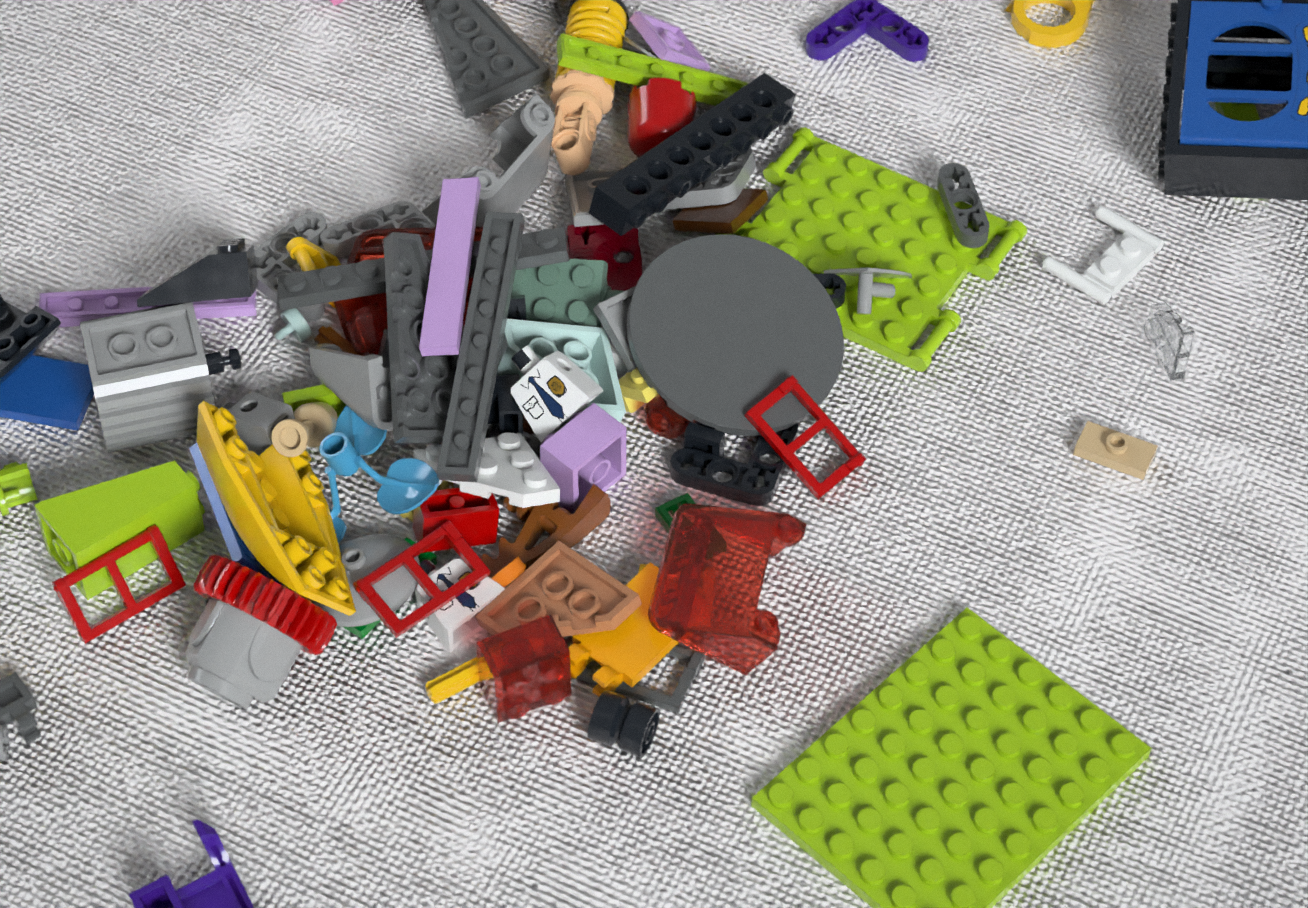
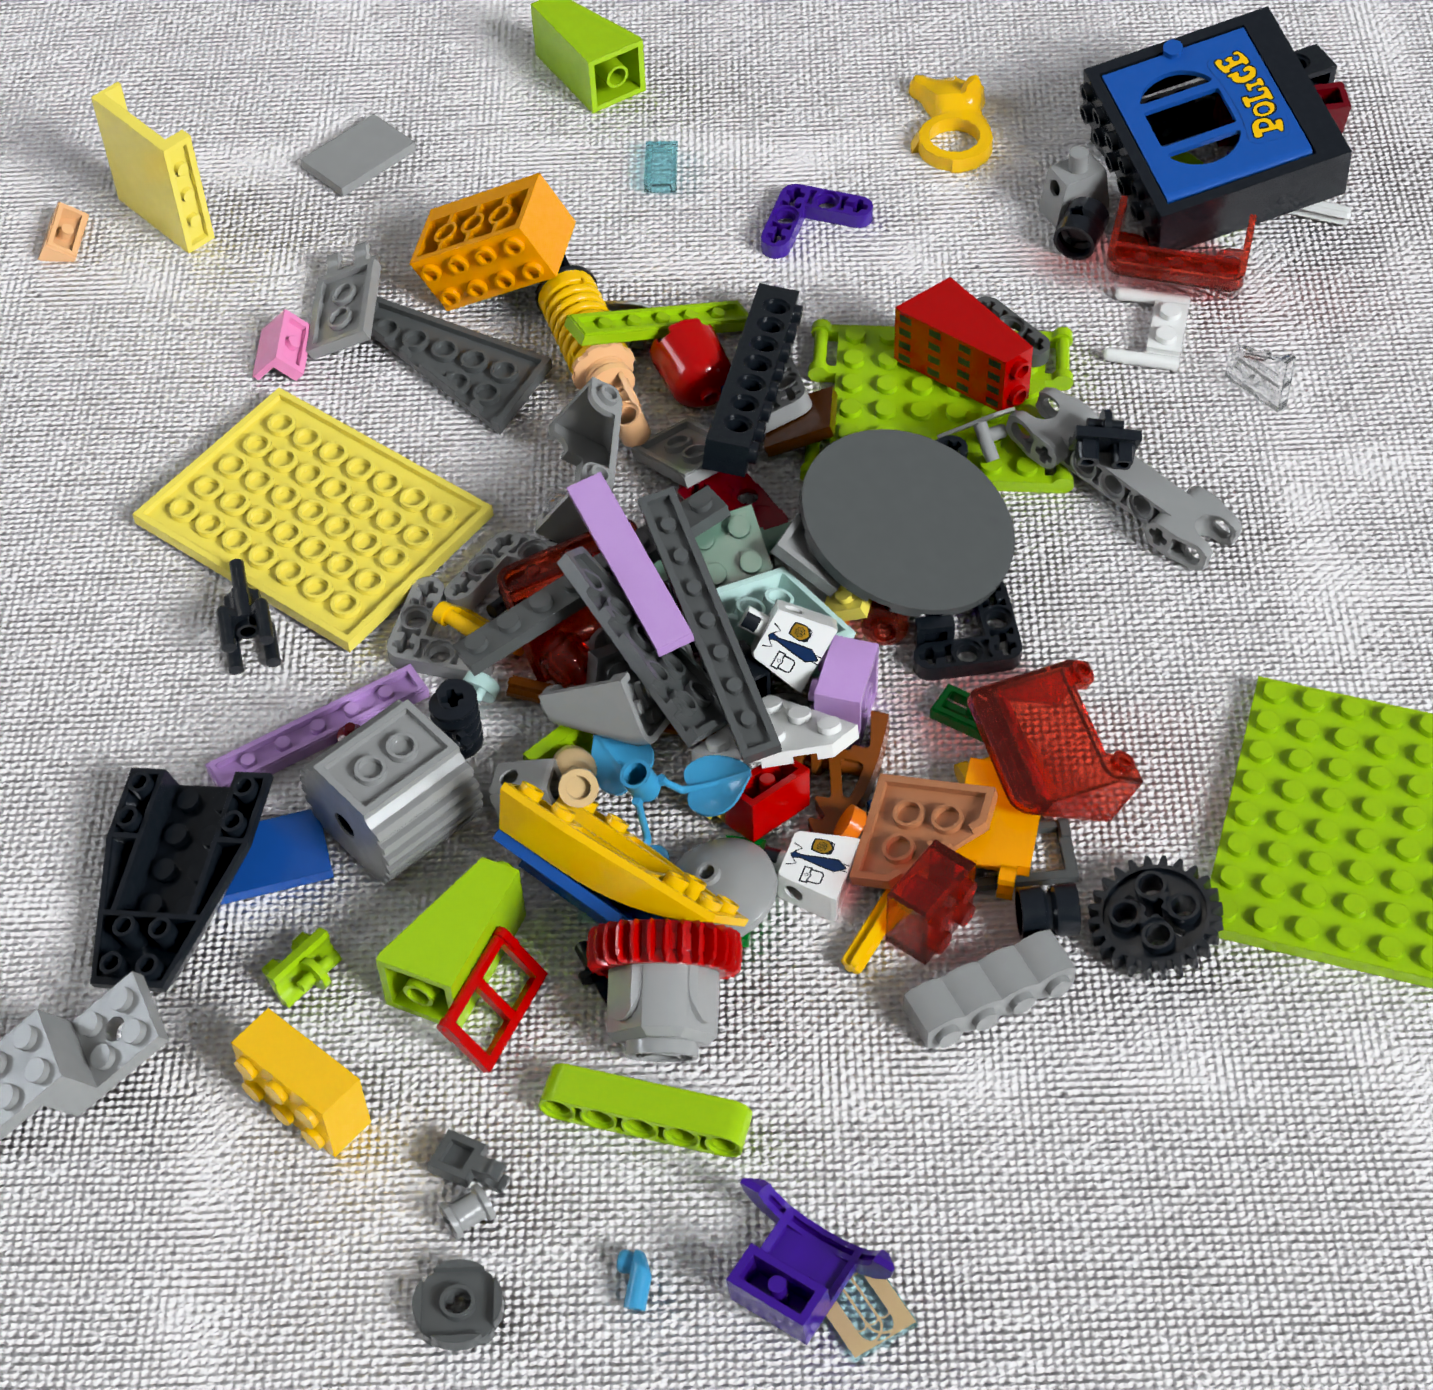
camera: 25 degrees left, 0 degrees up
black slope [137,238,258,307] -> none
red window [353,521,491,638] -> none
lavender tile [629,11,711,72] -> none
red window [744,375,867,500] -> none
tan plate [1073,421,1158,480] -> none
none -> light yellow plate [132,387,494,652]
none -> black plant [216,559,281,675]
none -> black piece [429,678,484,759]
none -> lime beam [538,1063,753,1157]
none -> dark azure arm [616,1249,652,1312]
none -> red slope [894,277,1033,411]
none -> light grey brick [903,929,1076,1049]
none -> light grey piece [1005,387,1242,571]
none -> light grey torso [1039,146,1109,229]
none -> black wheel [1053,197,1110,260]
none -> black hips [1068,409,1142,470]
none -> black gear [1088,855,1224,981]
none -> clear red windscreen [1106,195,1257,299]

